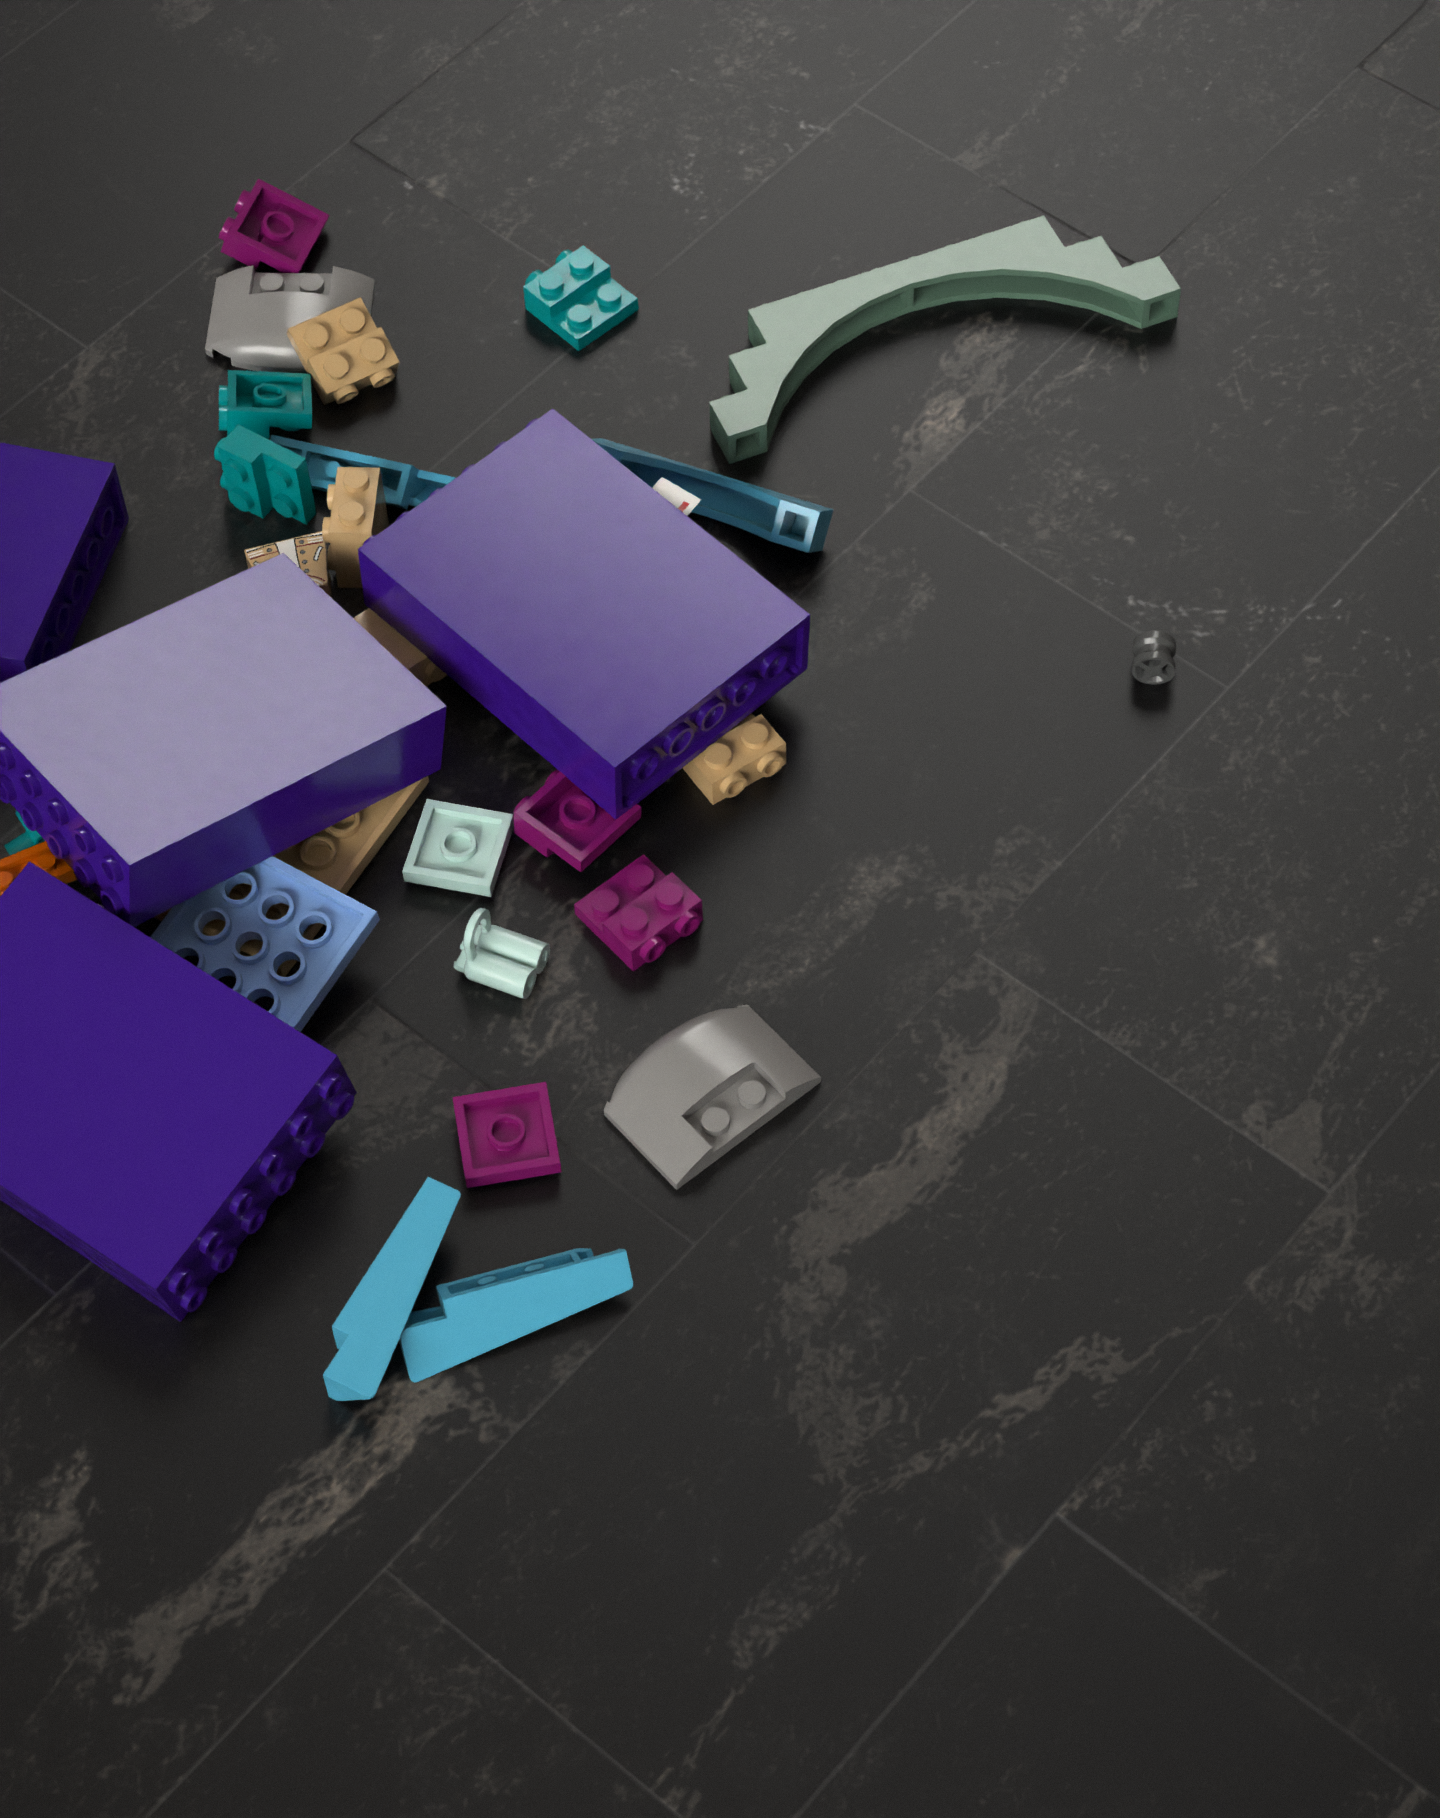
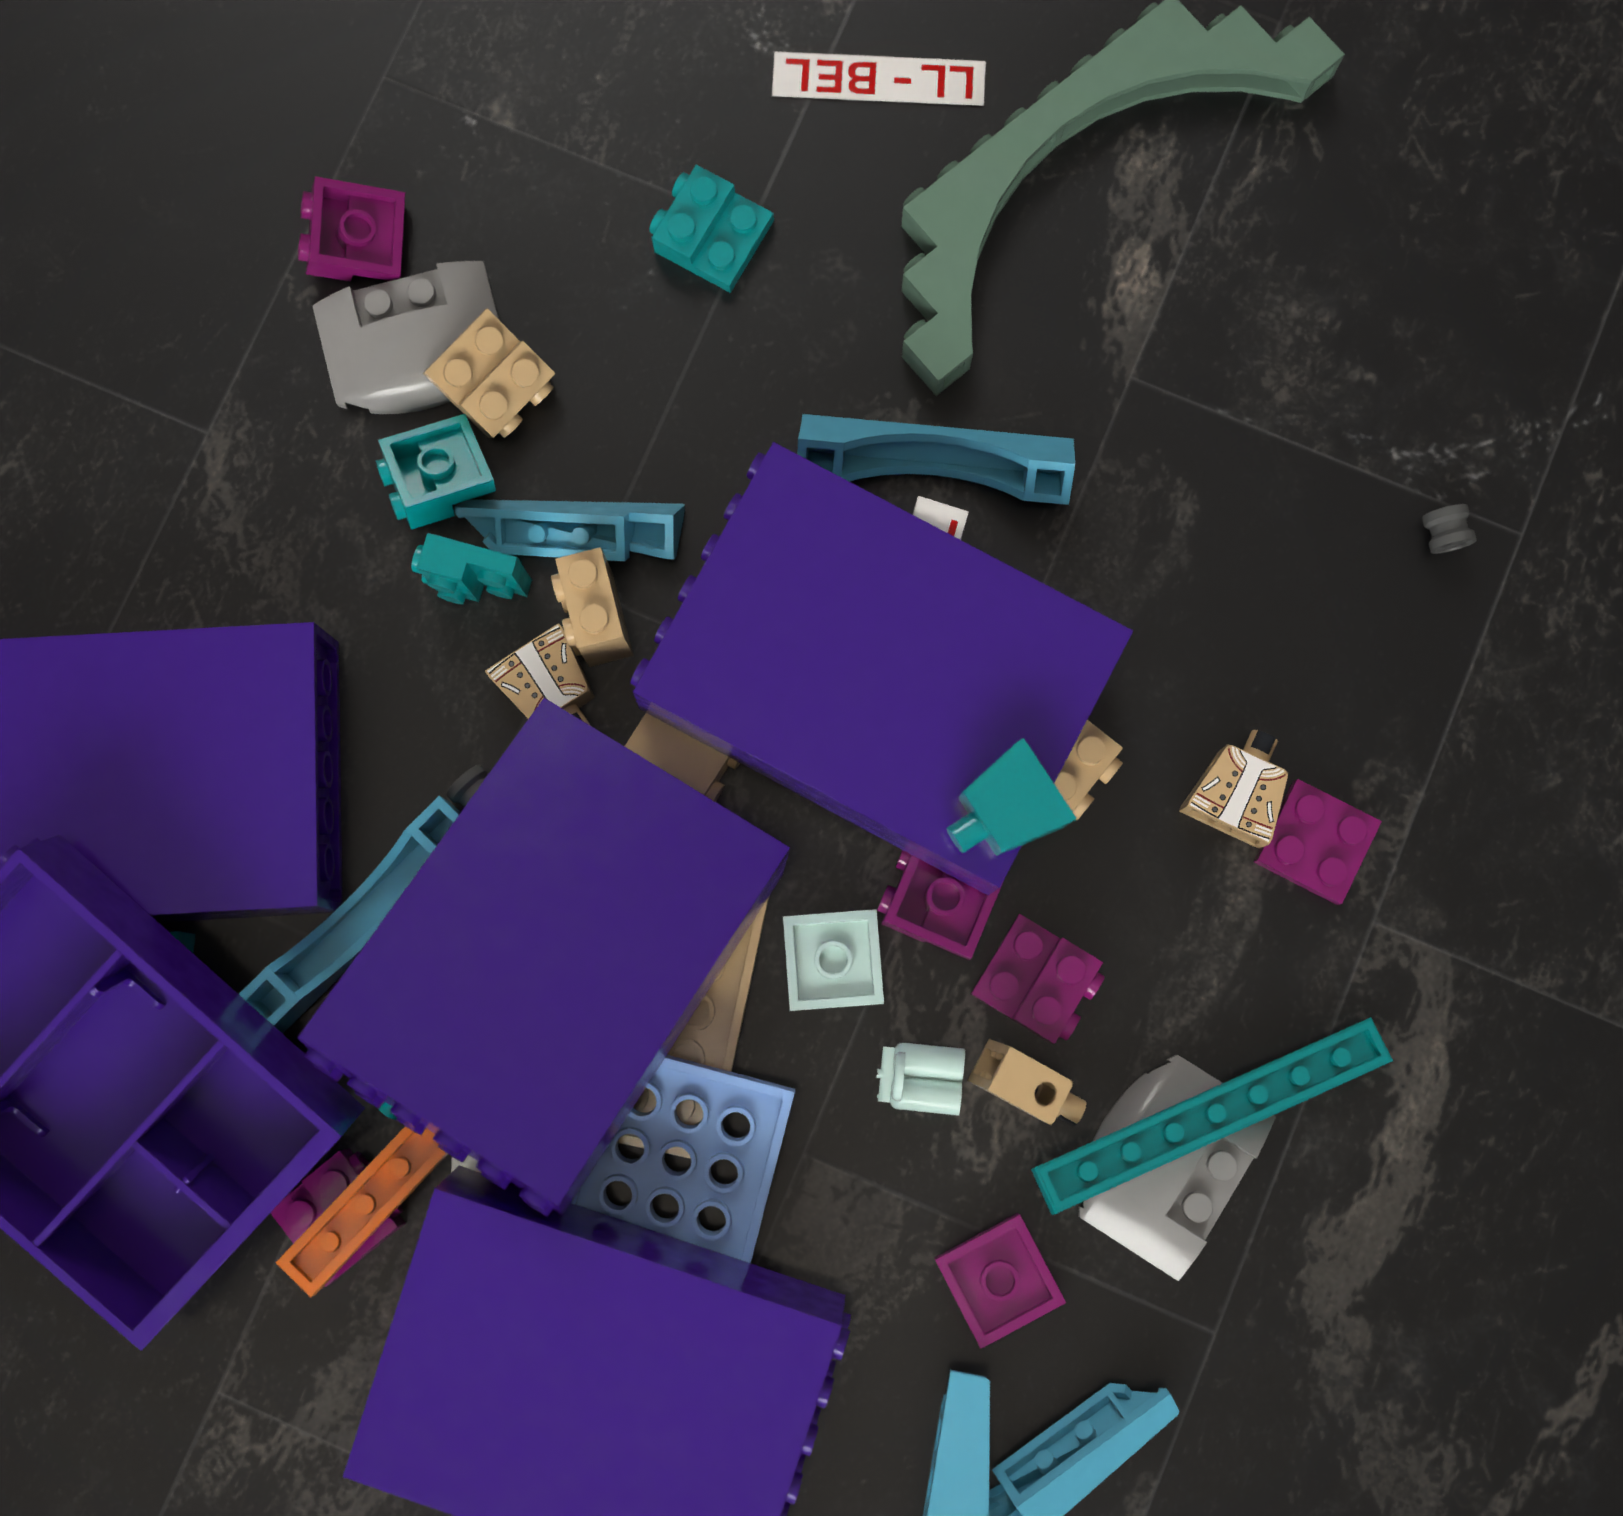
camera: 15 degrees left, 25 degrees up
none -> white sticker [772,52,986,106]
none -> teal torso [946,738,1077,856]
none -> tan torso [967,1039,1087,1127]
none -> teal tile [1031,1017,1393,1215]
none -> tan torso [1179,730,1288,849]
none -> magenta plate [1254,779,1382,905]

